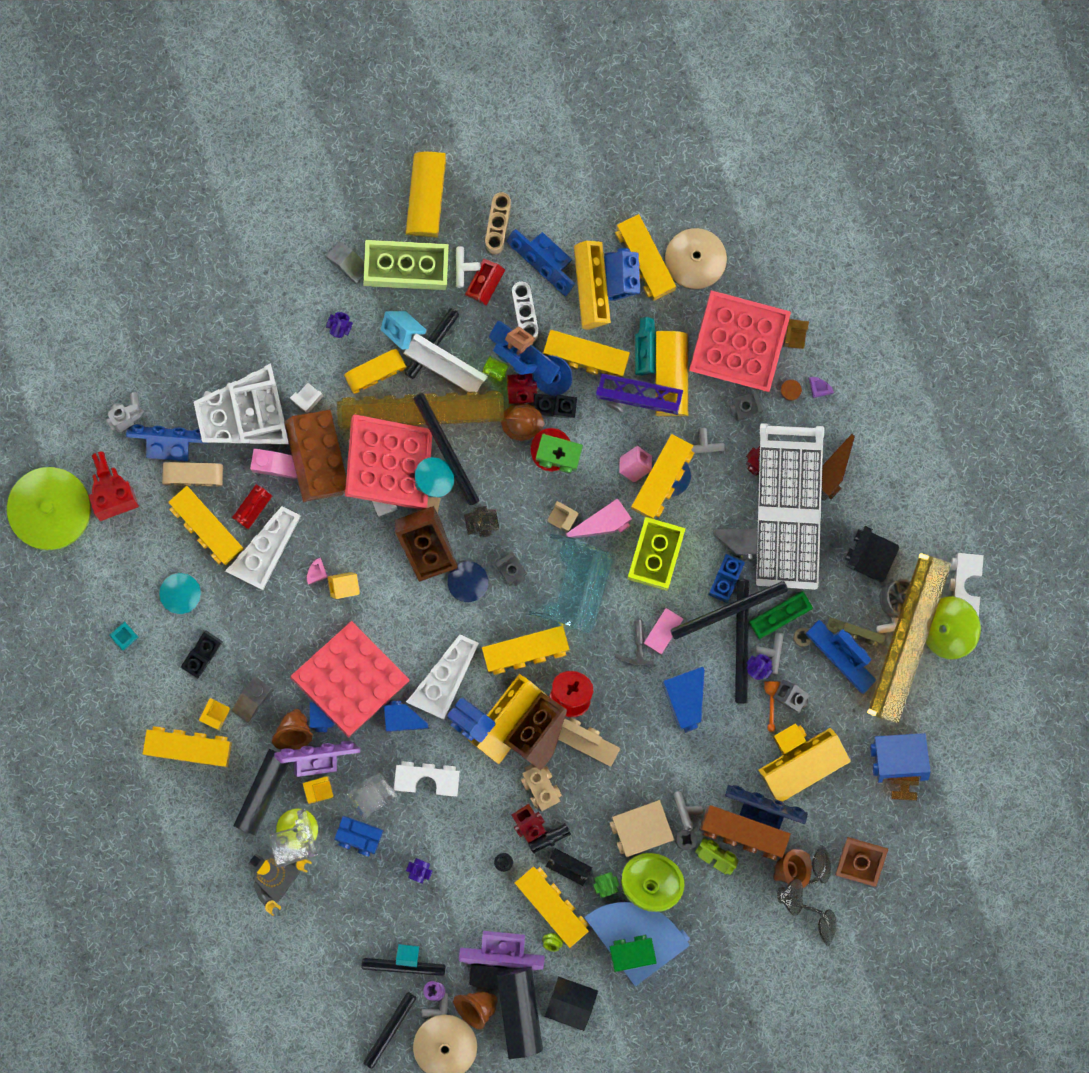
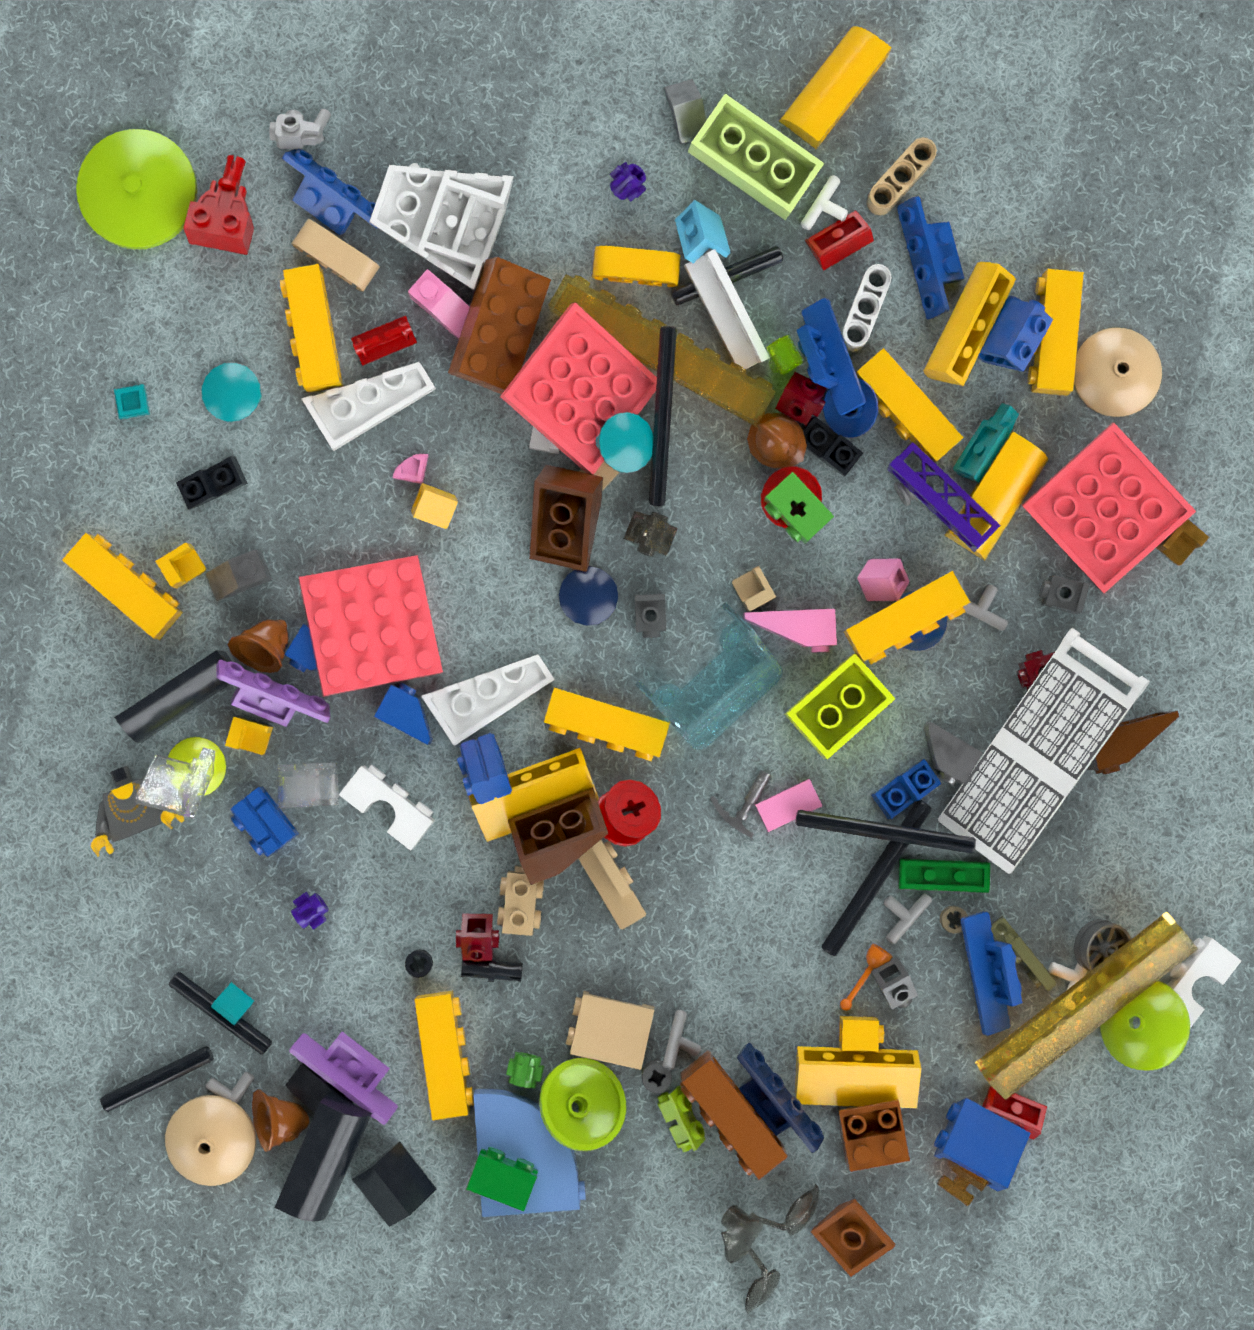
camera: 30 degrees right, 5 degrees up
white panel [290,383,323,414] -> none
medium lavender bush [423,981,445,1001] -> none
nougat tile [505,327,535,355] -> none
lime plate [542,933,563,952] -> none
black hinge [545,848,593,886] -> none
blue slope [662,667,705,733] -> none
dark purple gear [747,654,773,680] -> none
dark orange piece [773,849,812,889] -> none
dark orange tile [780,379,802,401] -> none
medium lavender tile [808,377,834,398] -> none
black bracket [845,526,899,582] -> none
none -> dark orange slope [838,1099,910,1172]
none -> red slope [982,1084,1047,1140]

